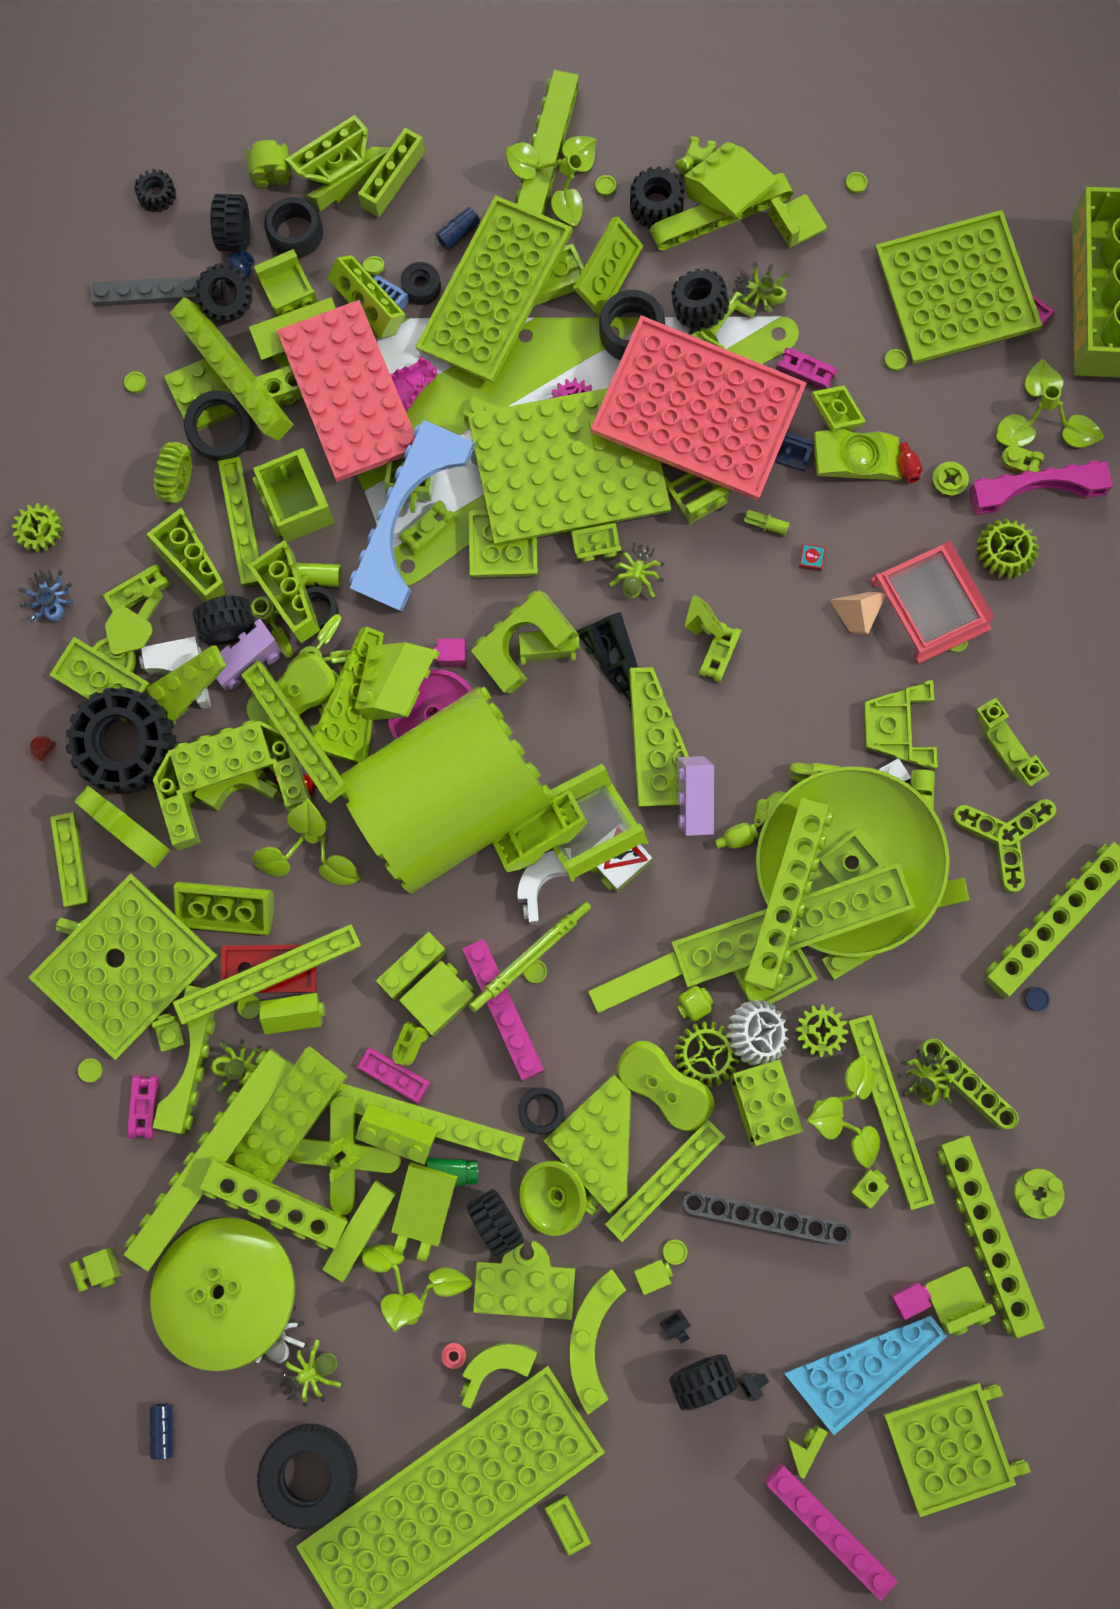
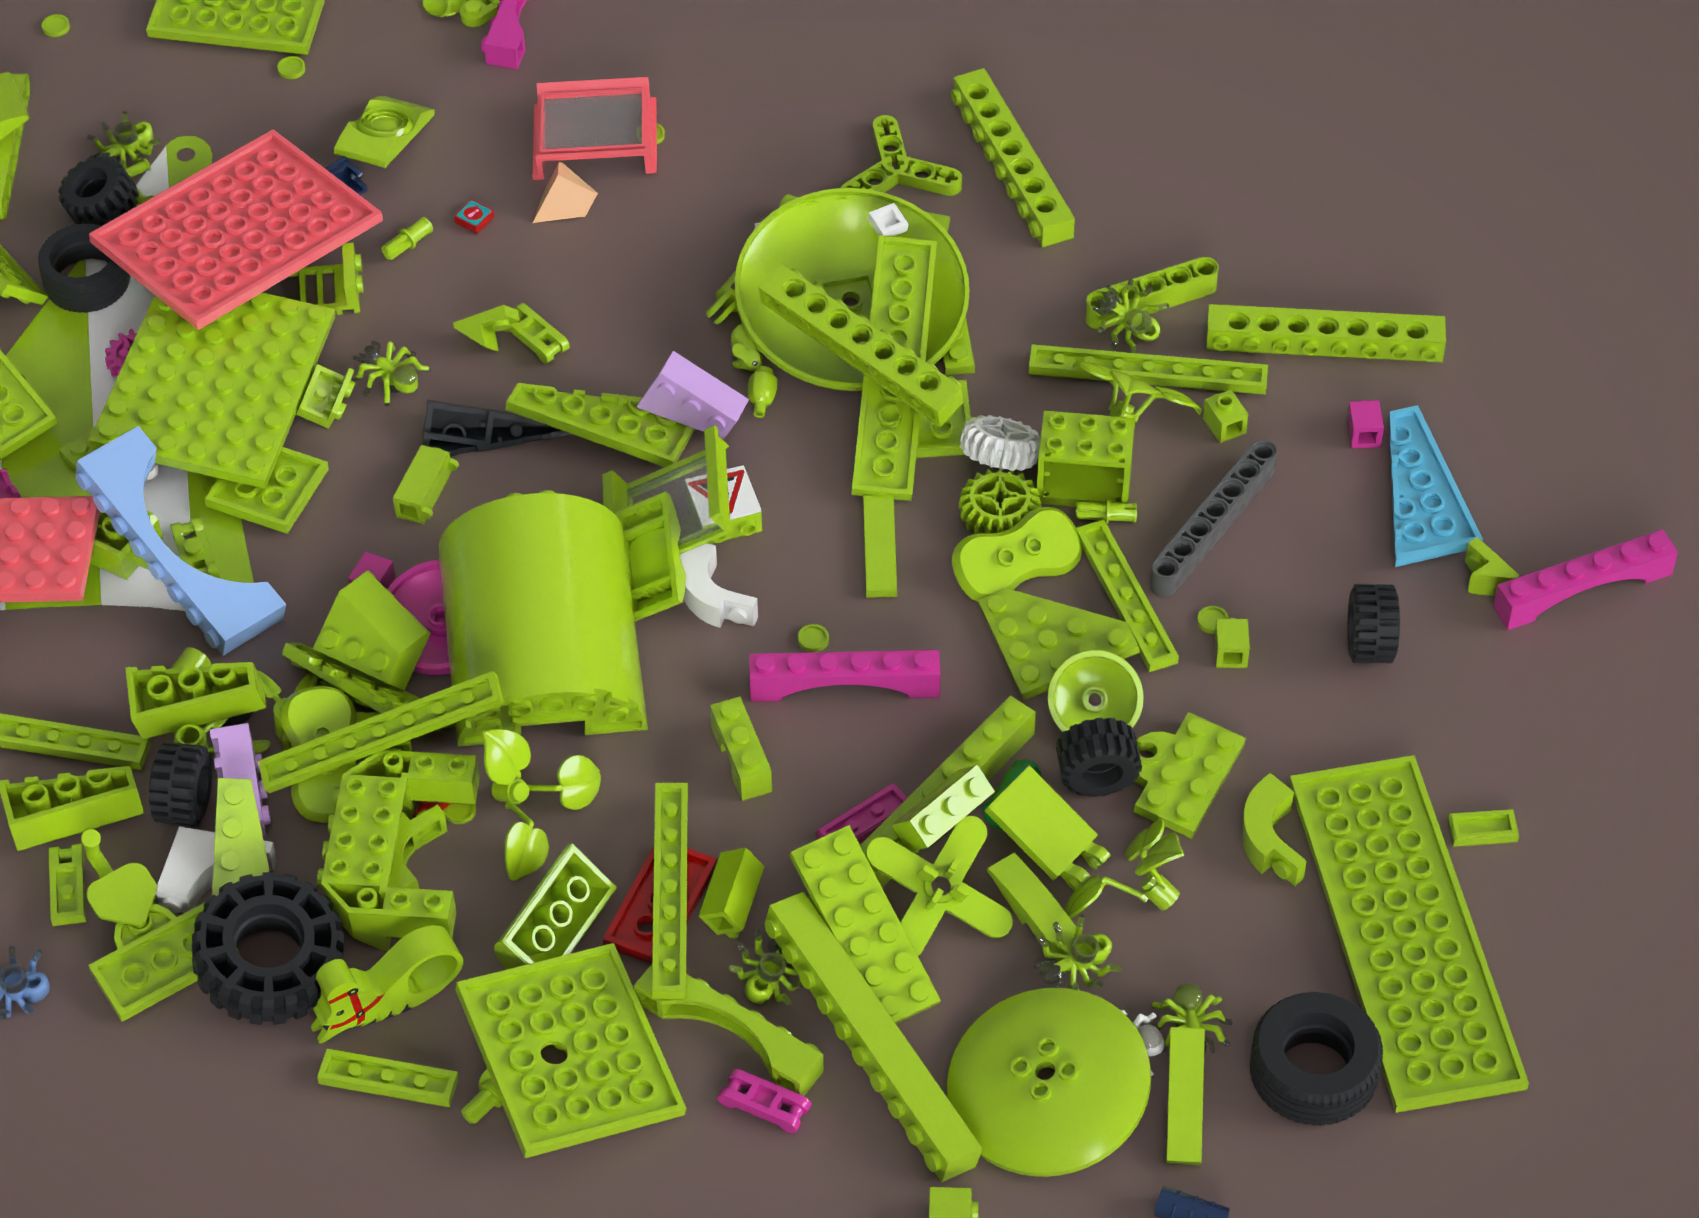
camera: 70 degrees left, 25 degrees down
clear red plate [30,735,56,761] -> none
lime piece [78,1058,103,1083] -> none
lime bracket [151,1014,186,1053] -> none
lime brick [199,1157,348,1250] -> none
lime piece [237,995,260,1019] -> none
lime container [252,448,335,543] -> none
lime plate [392,1021,429,1066] -> none
lime brick [399,961,475,1037] -> none
coral plate [442,1343,467,1369] -> none
lime axle [469,902,591,1012] -> none
lime arch [471,590,579,694] -> none
black tyre [518,1087,564,1135] -> none
lime brick [570,1268,626,1414] -> none
black tile [660,1309,691,1344] -> none
lime head [676,986,714,1022] -> none
black tile [736,1373,769,1401] -> none
lime bracket [768,194,827,249] -> none
dark pink plate [776,348,837,390] -> none
lime gear [795,1004,848,1058] -> none
lime slope [810,385,866,432] -> none
lime wing [864,680,938,770] -> none
lime plate [883,1382,1031,1517] -> none
red plant [898,442,922,483] -> none
lime bracket [925,1267,996,1336] -> none
lime gear [932,462,969,497] -> none
lime gear [976,518,1039,580] -> none
lime slope [976,698,1049,787] -> none
lime plate [1013,1169,1064,1219] -> none
dark blue piece [1025,987,1050,1011] -> none
none -> white plate [868,203,908,237]
none -> animal [1034,914,1123,991]
none -> lime axle [1075,500,1137,524]
none -> lime tile [1166,1027,1205,1165]

